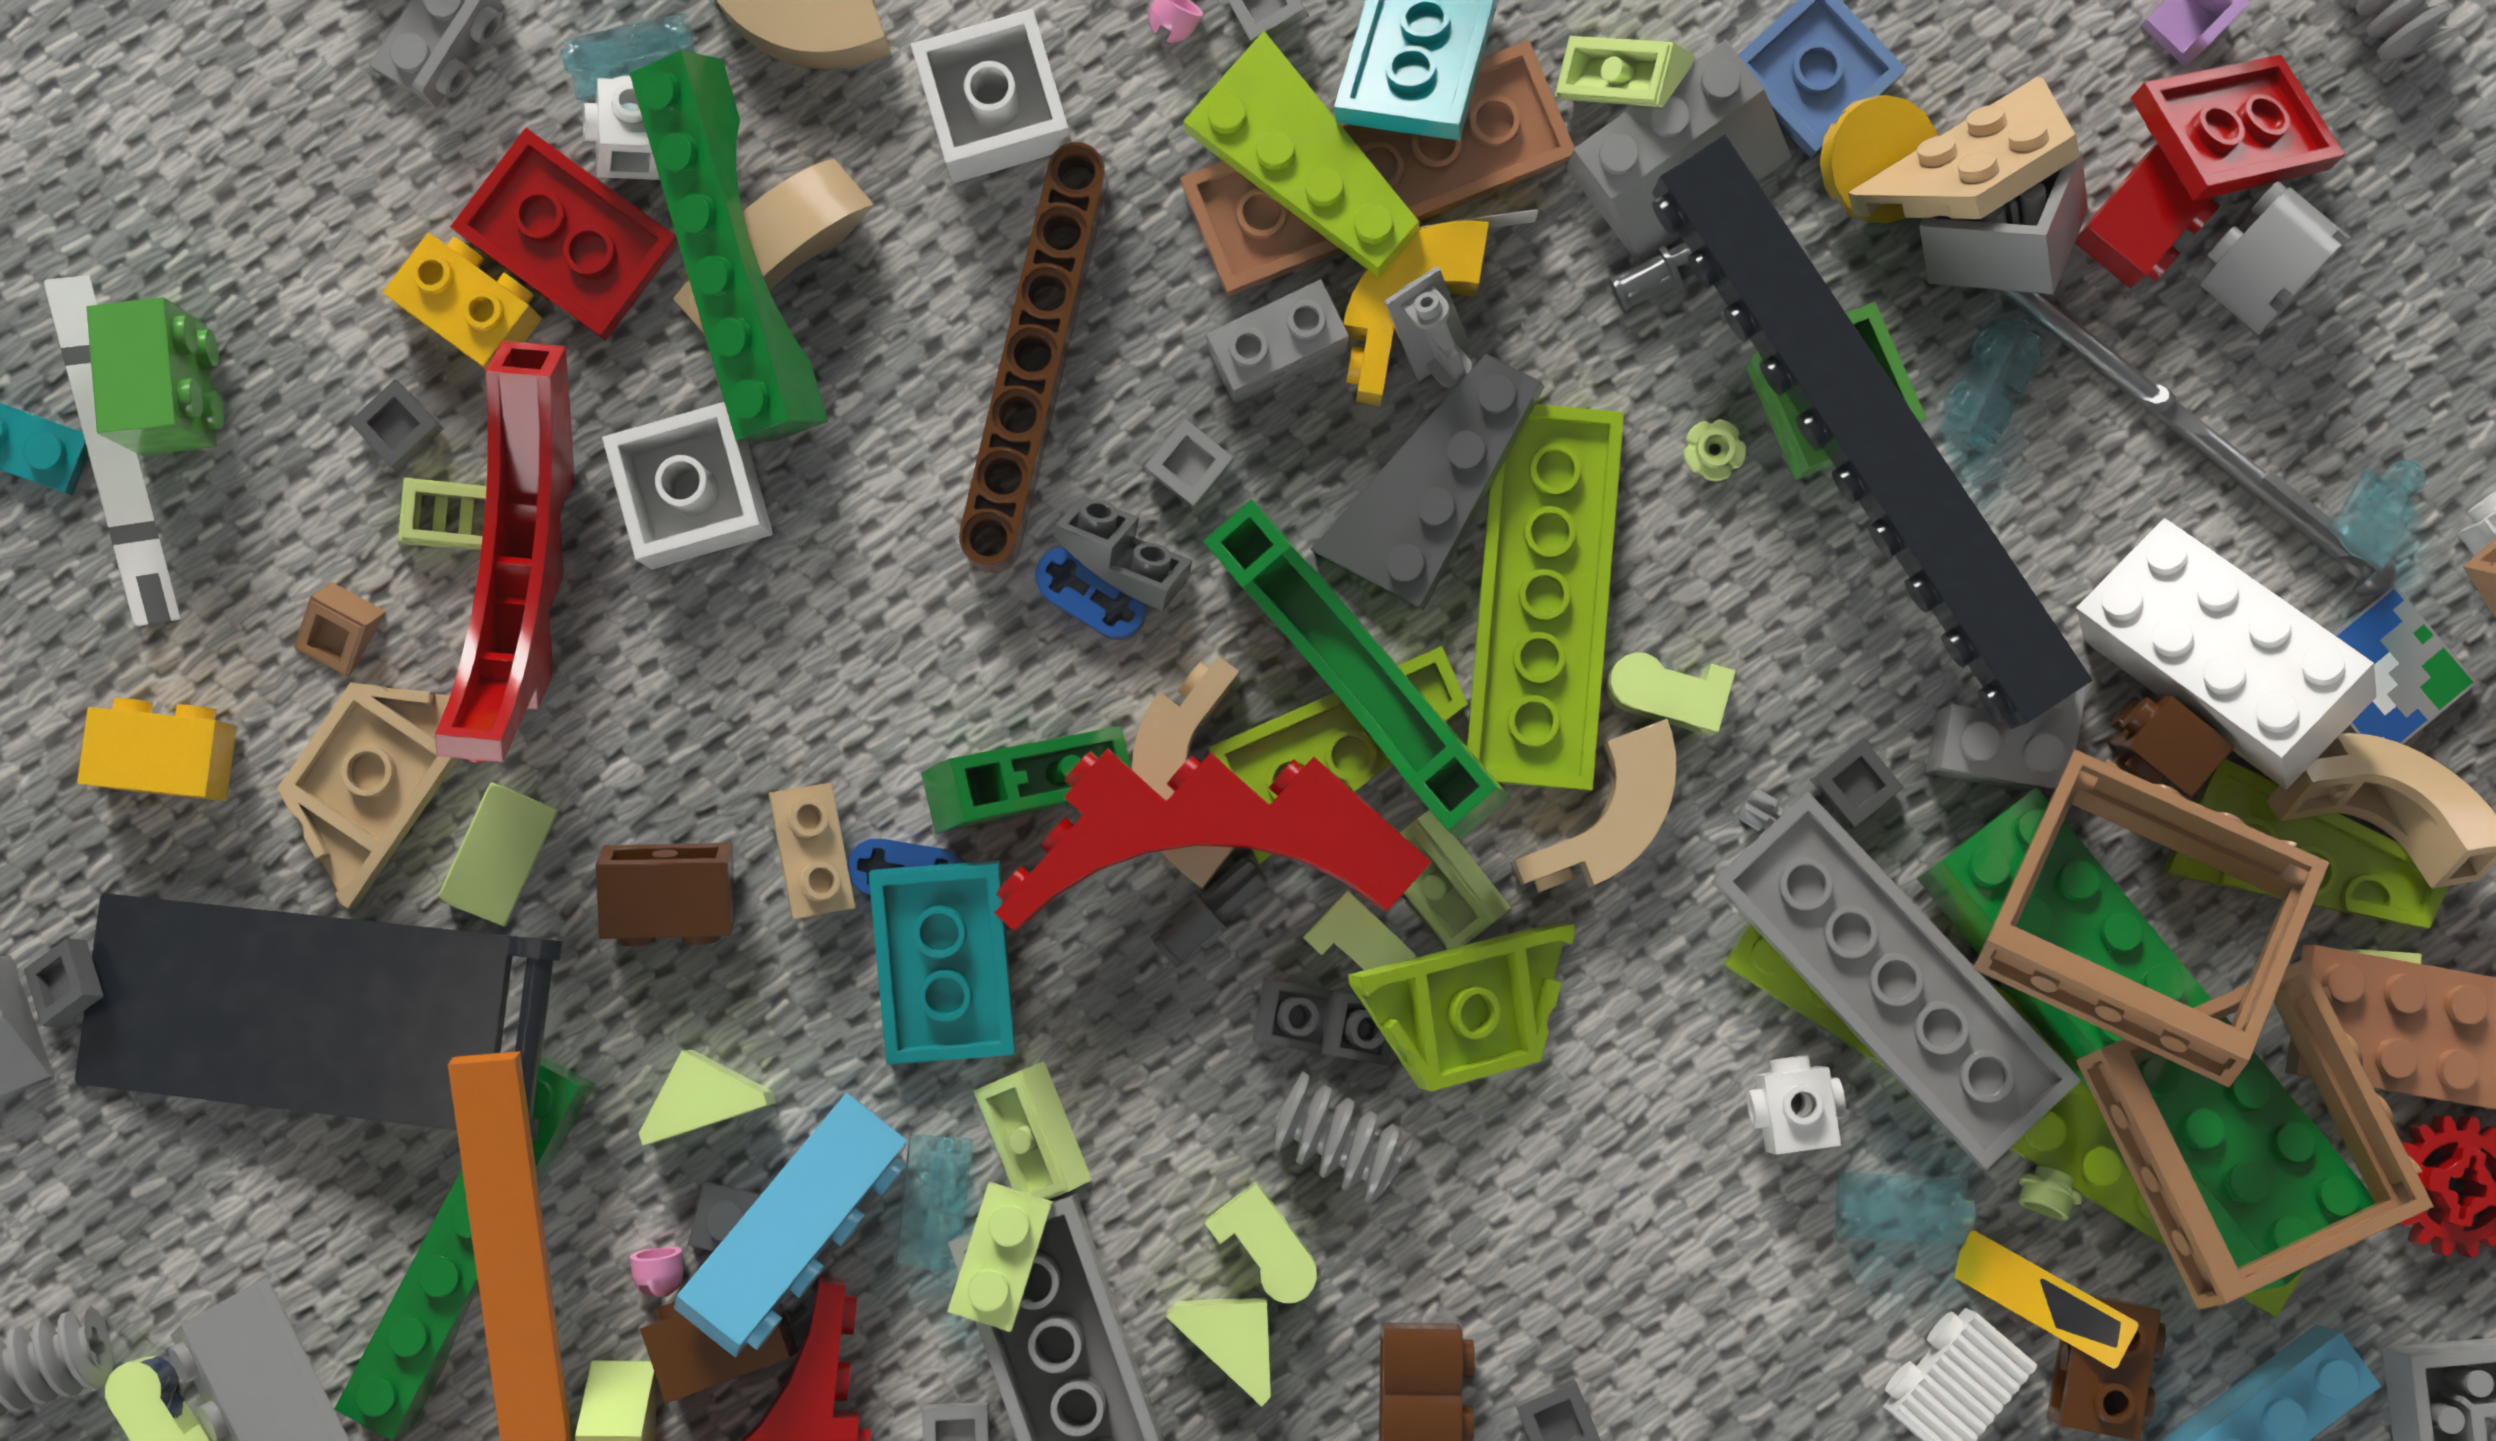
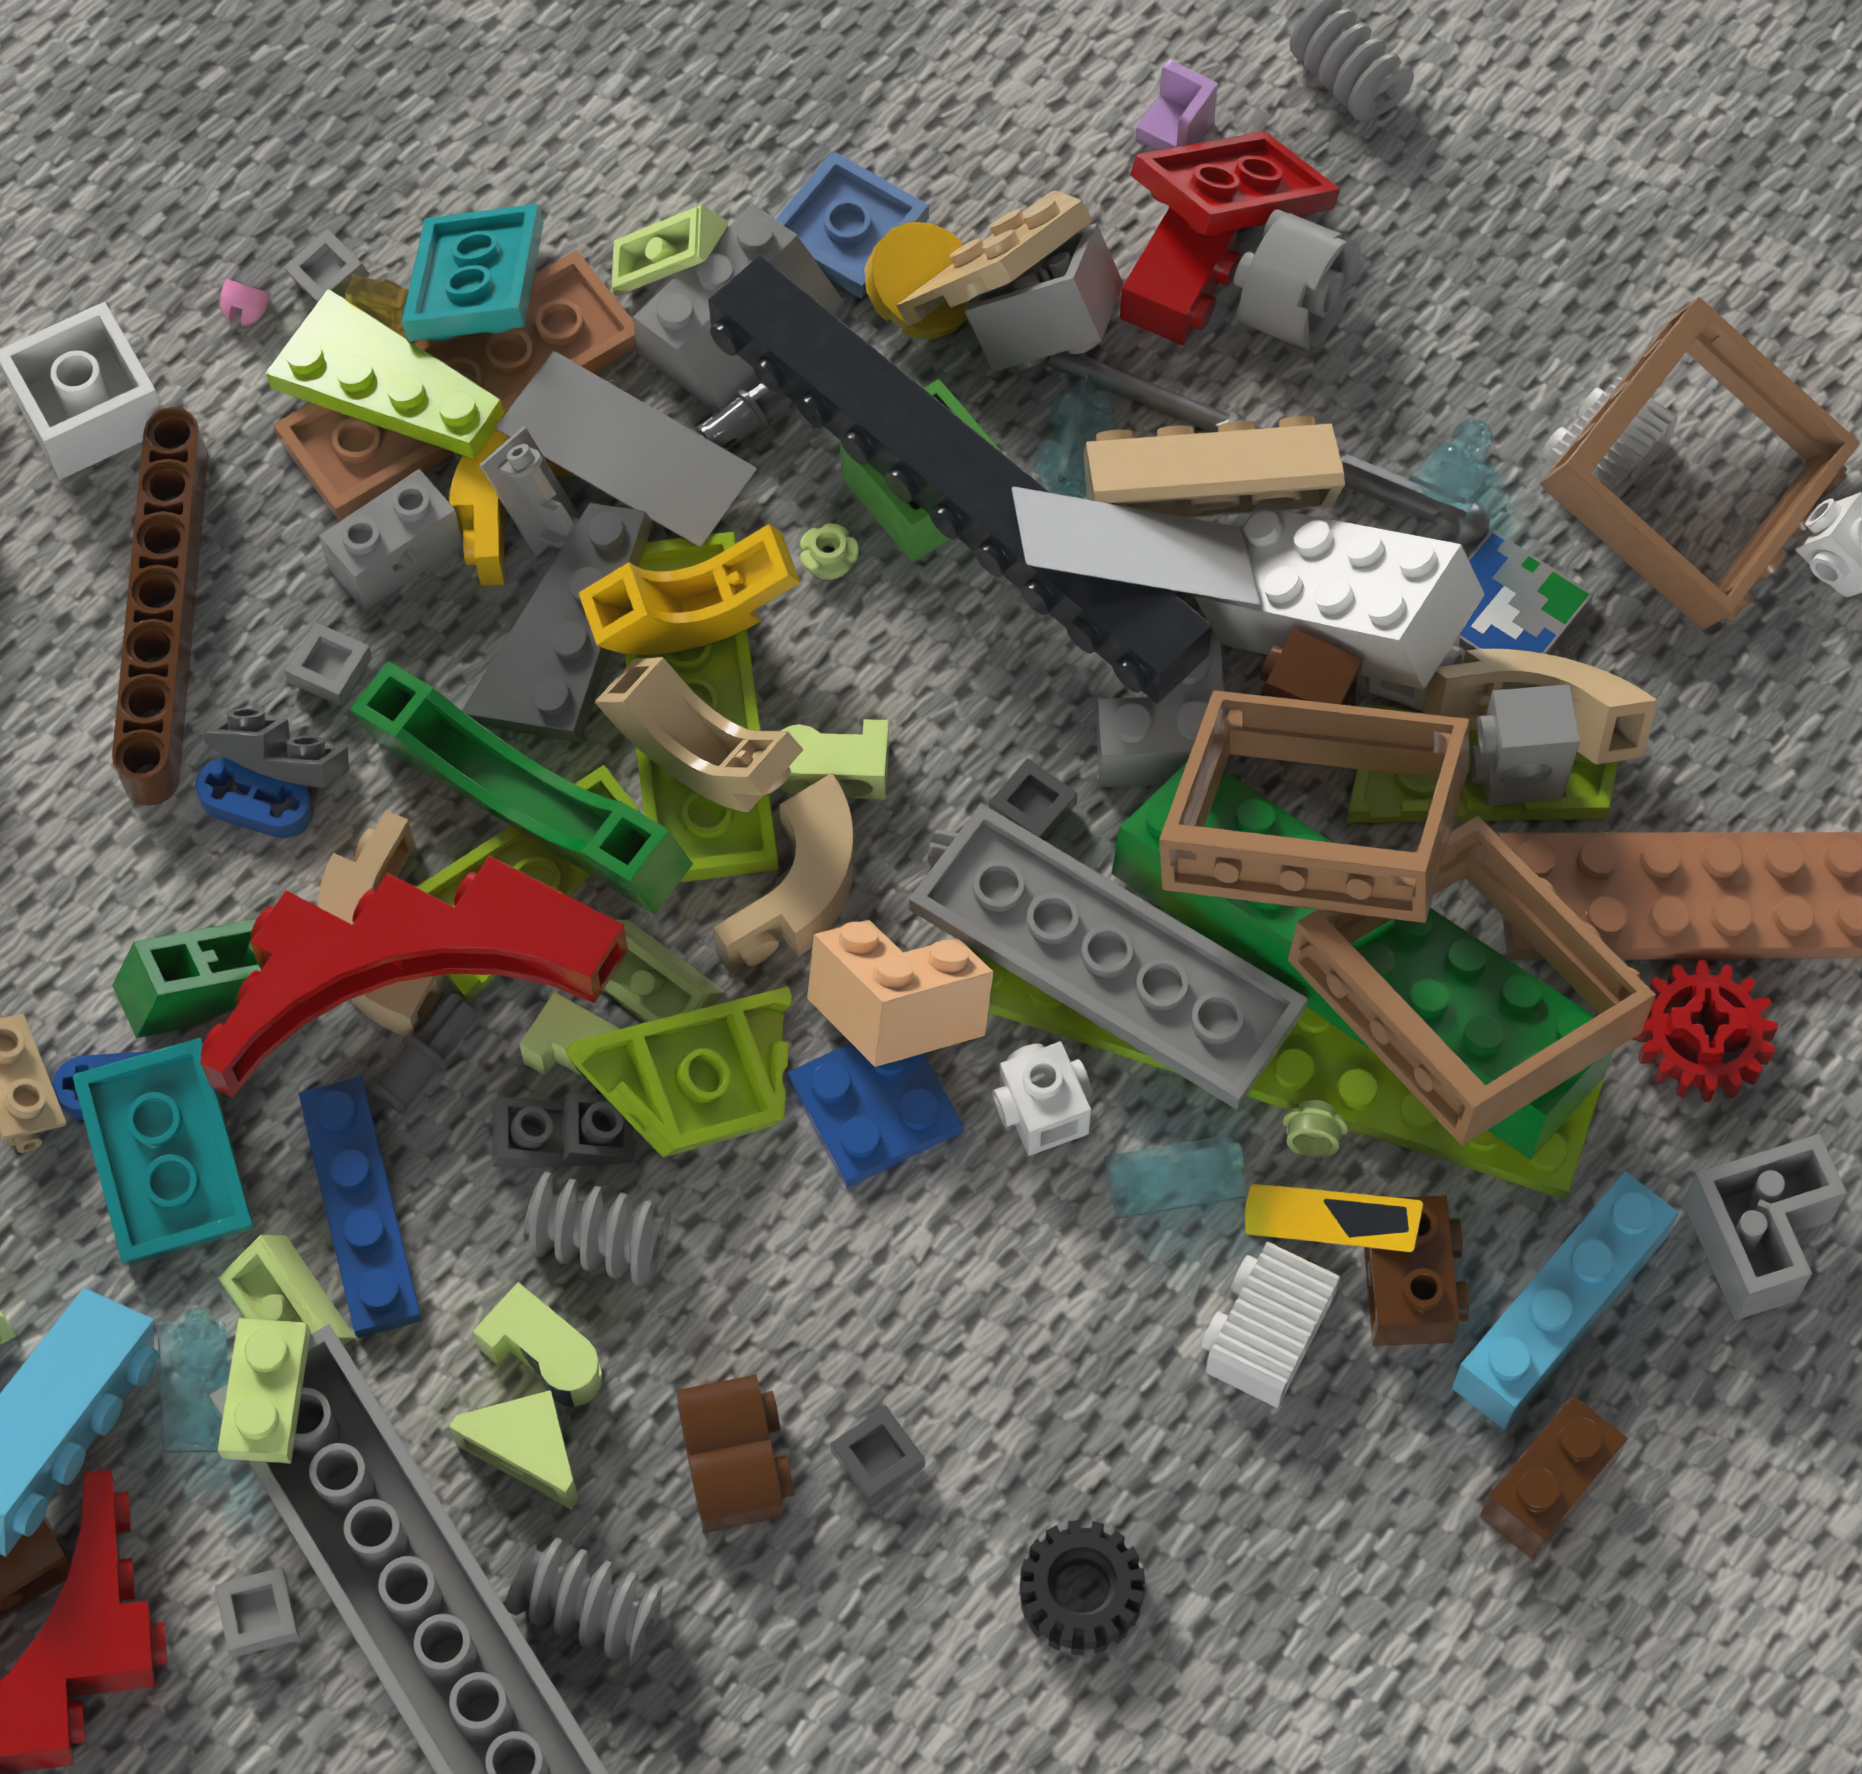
camera: 15 degrees left, 20 degrees down
none -> blue plate [298,1076,422,1339]
none -> clear yellow plate [345,274,409,339]
none -> light grey sticker [496,352,756,547]
none -> yellow arch [578,524,801,655]
none -> tan arch [595,657,804,812]
none -> blue plate [787,1042,963,1188]
none -> light nougat brick [807,920,993,1067]
none -> sticker [1012,487,1260,605]
none -> tan slope [1083,416,1345,518]
none -> light grey brick [1469,684,1580,806]

